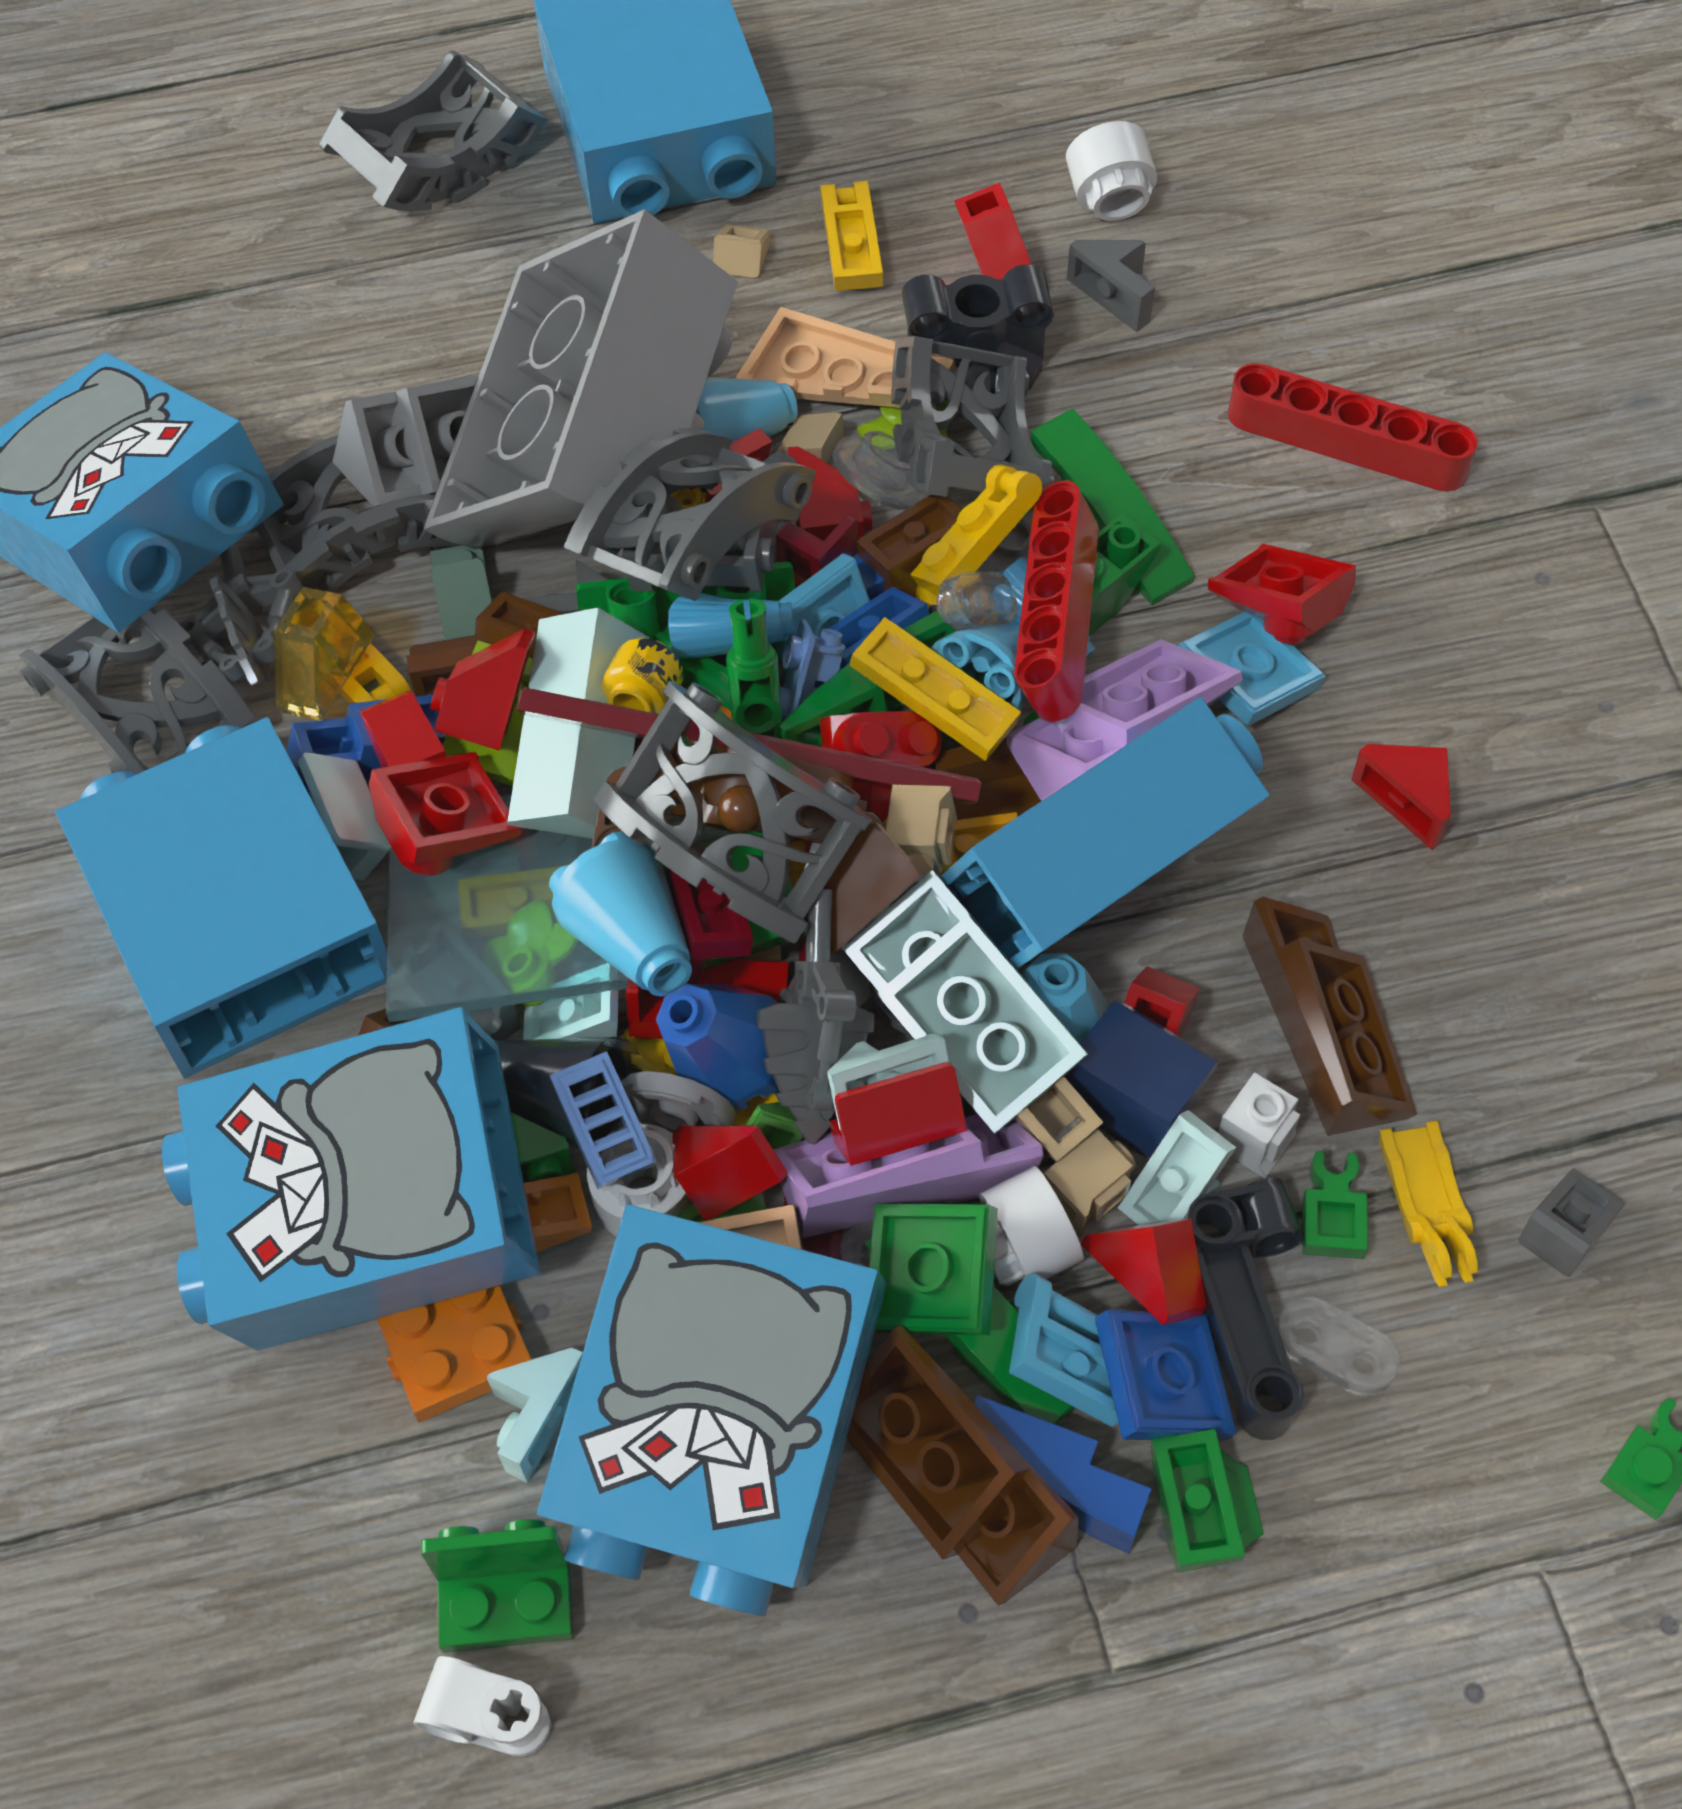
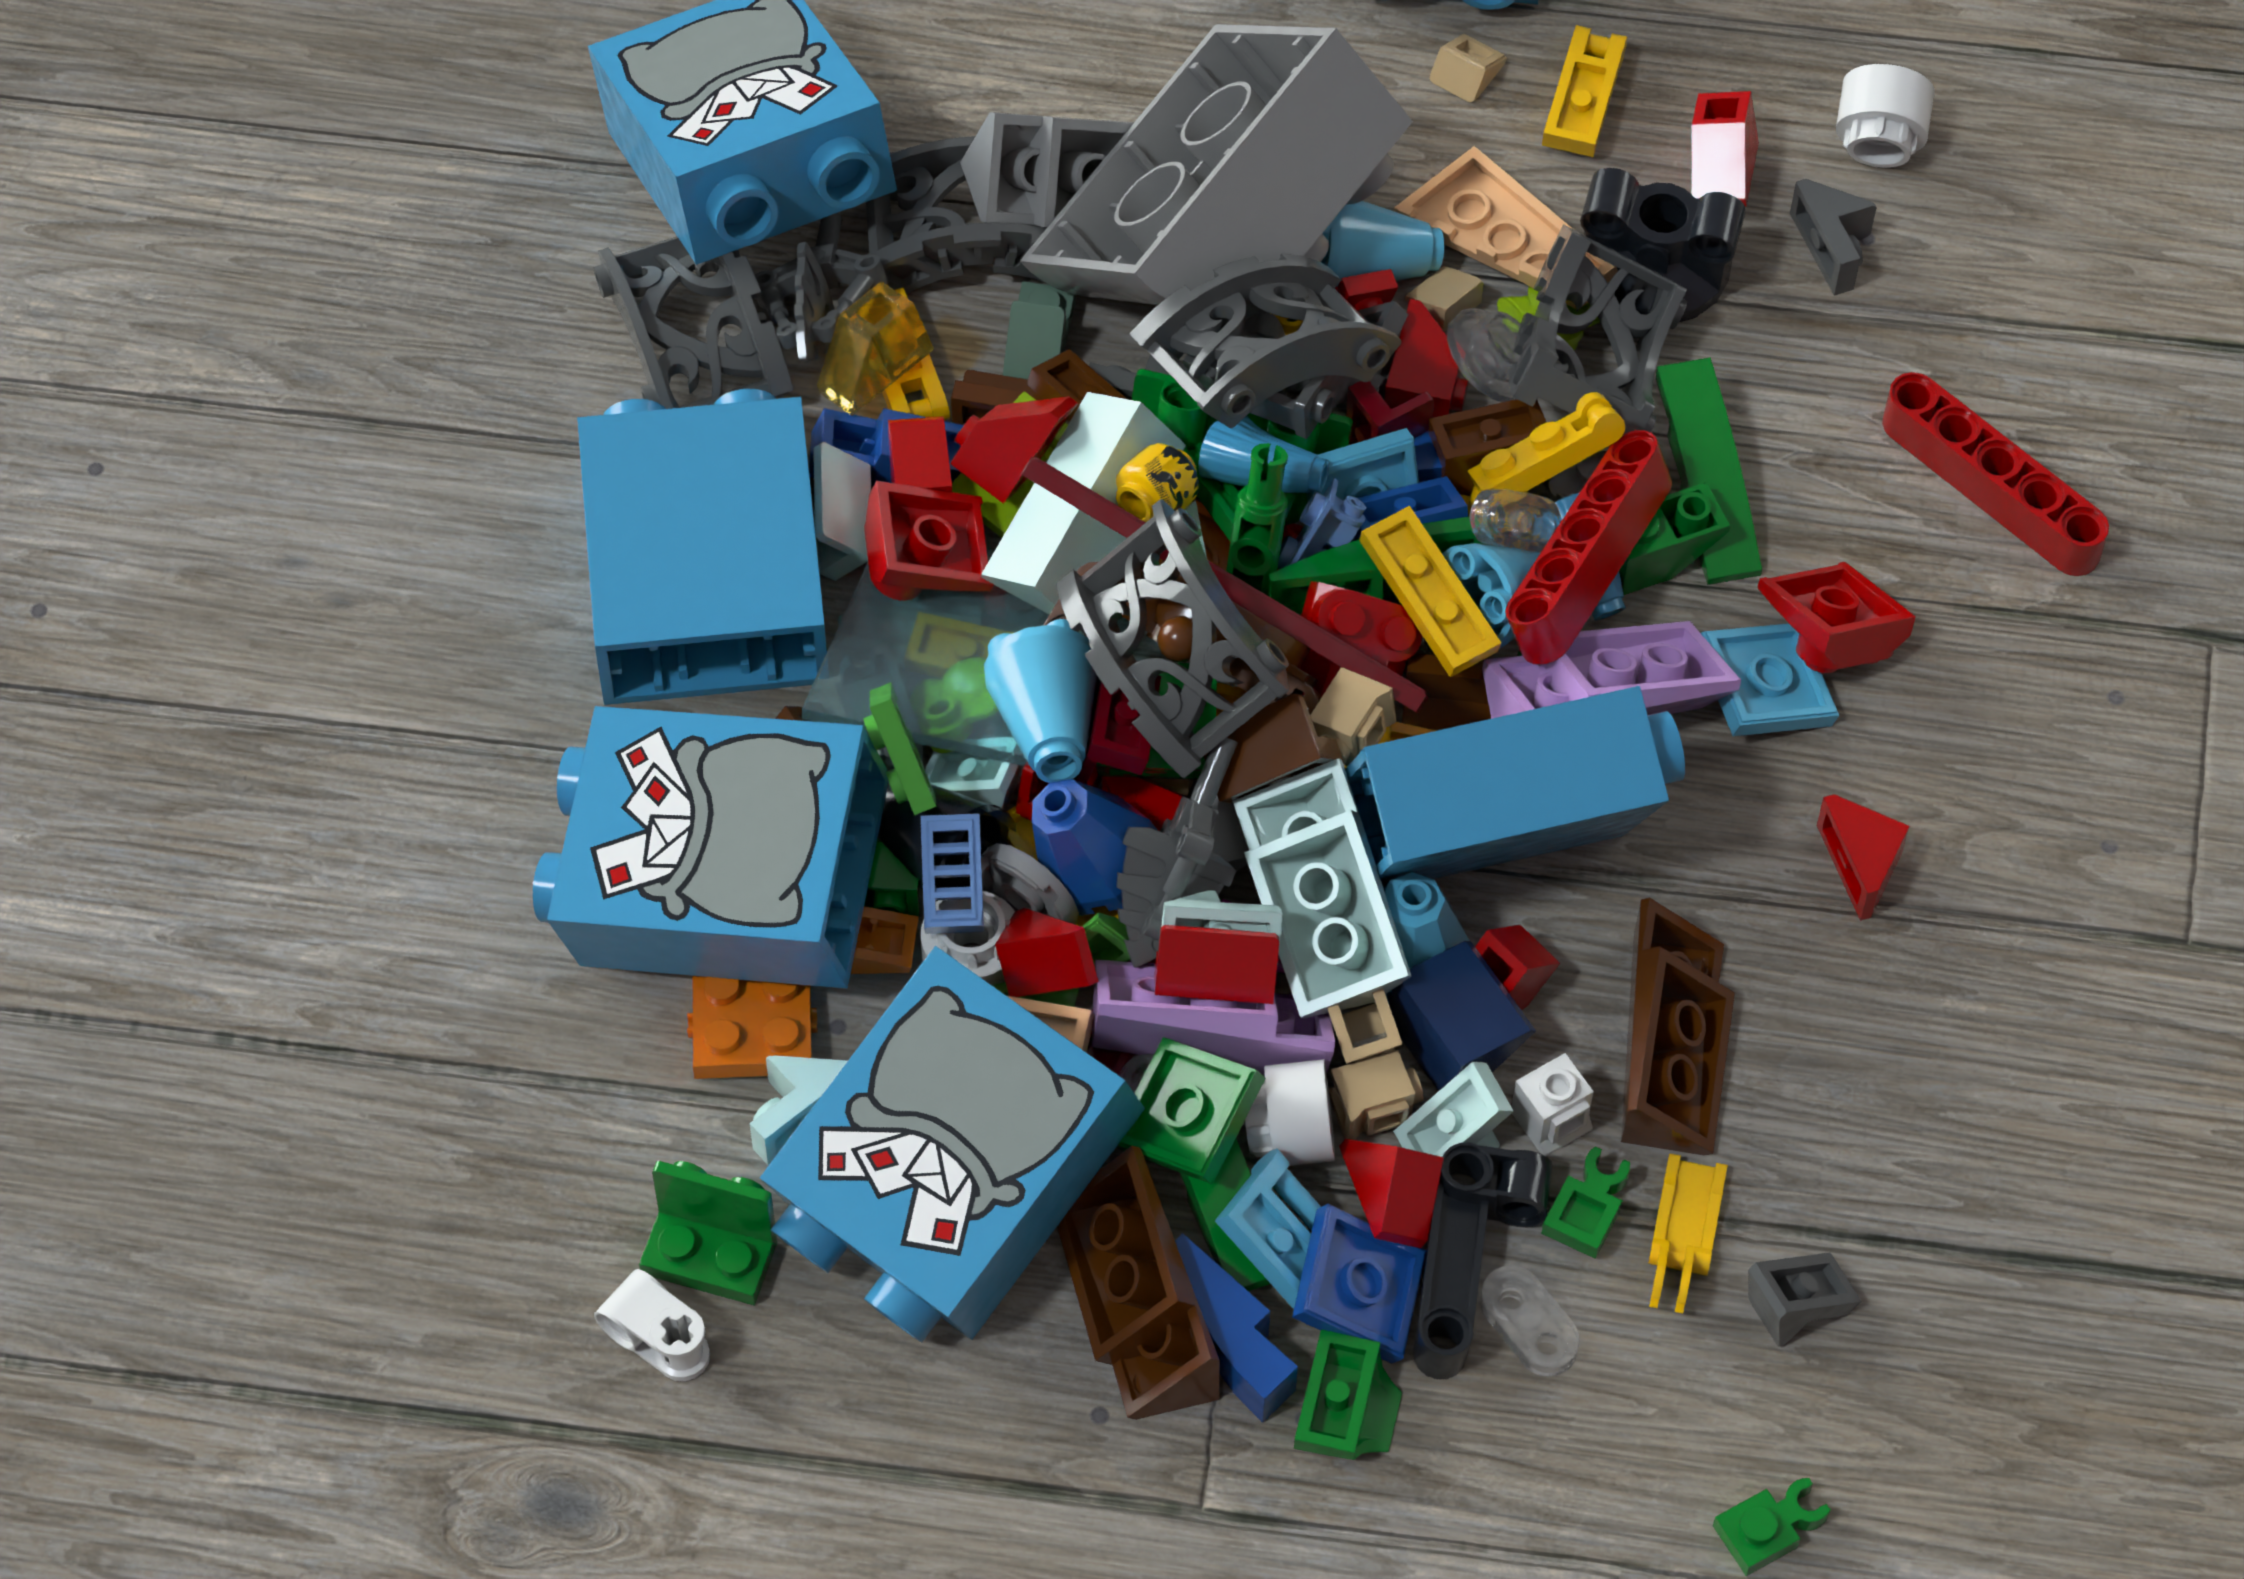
camera: 20 degrees right, 0 degrees up
none -> bright green wing [863,682,936,815]

